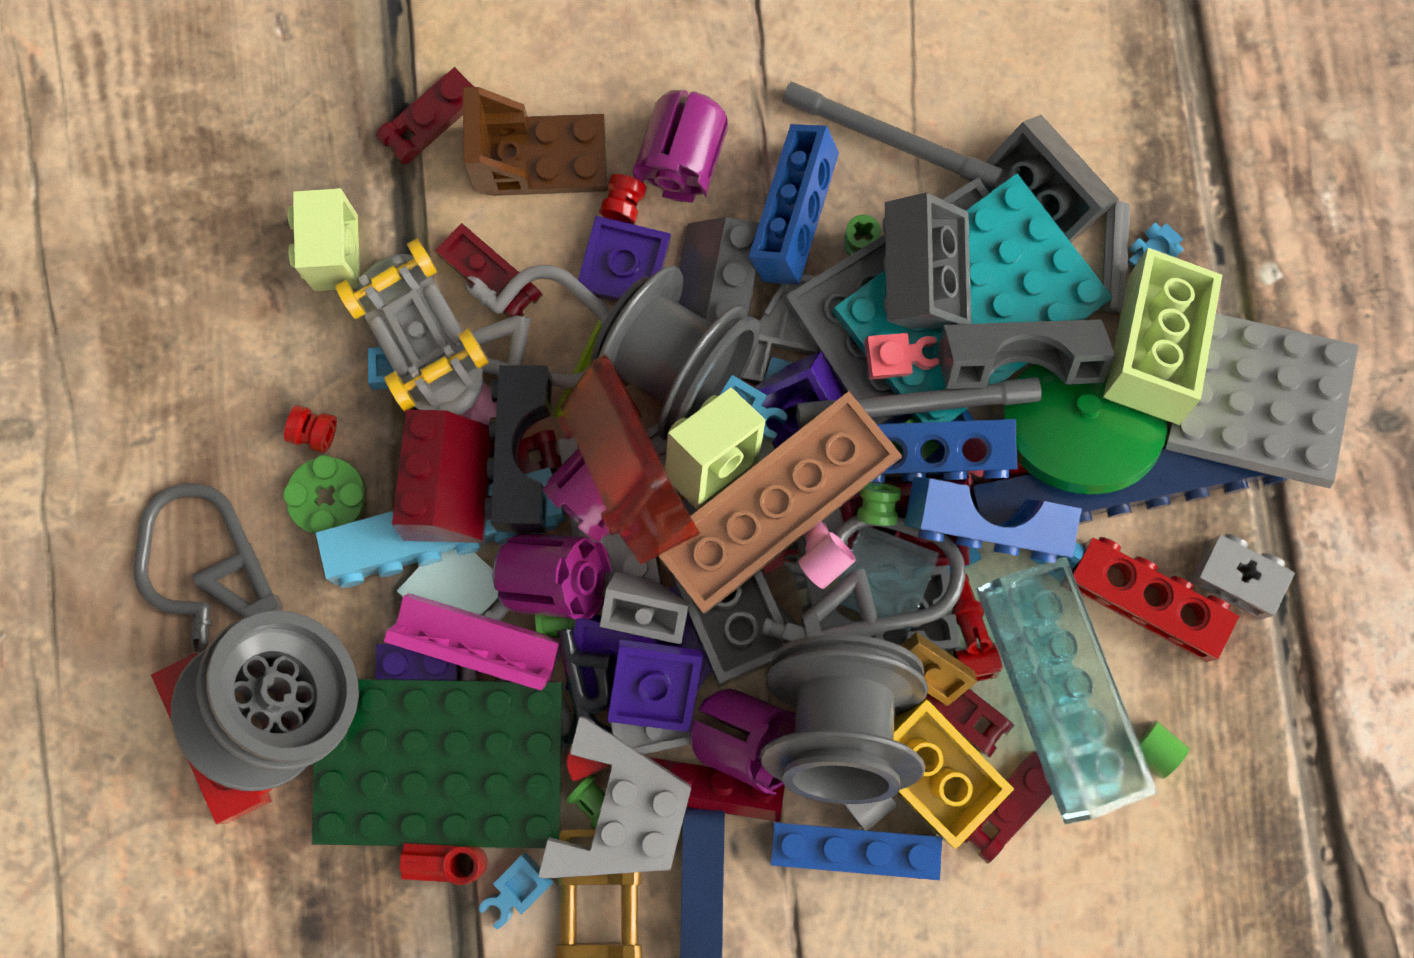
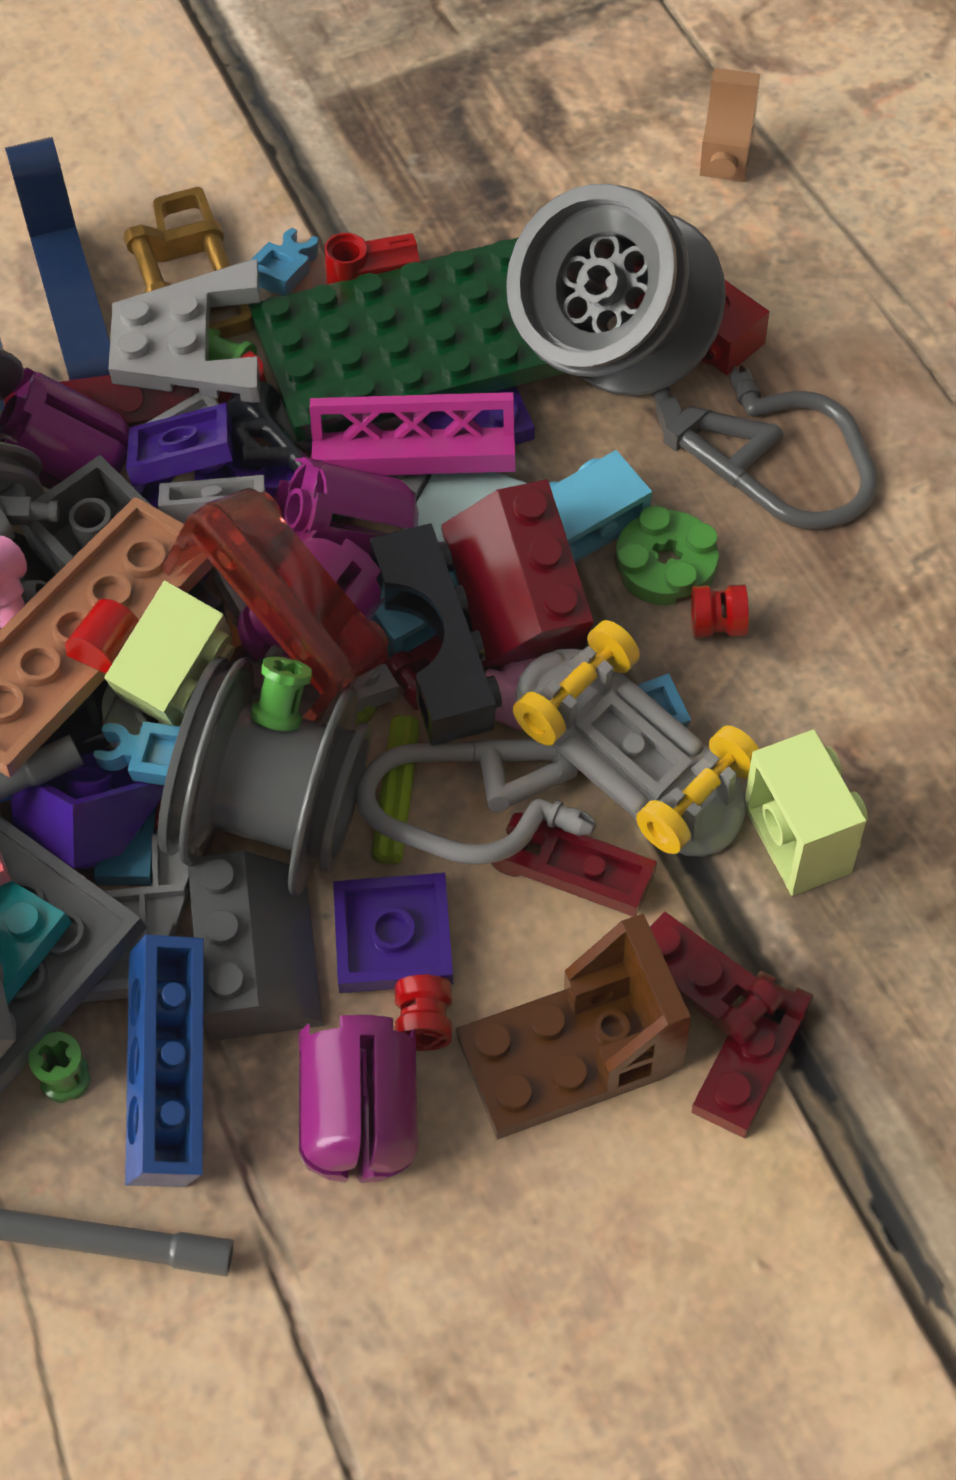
camera: 160 degrees right, 20 degrees down
none -> red brick [65,599,139,674]
none -> bright green bush [250,657,312,731]
none -> dark red plate [650,911,784,1044]
none -> medium nougat arch [699,68,761,182]

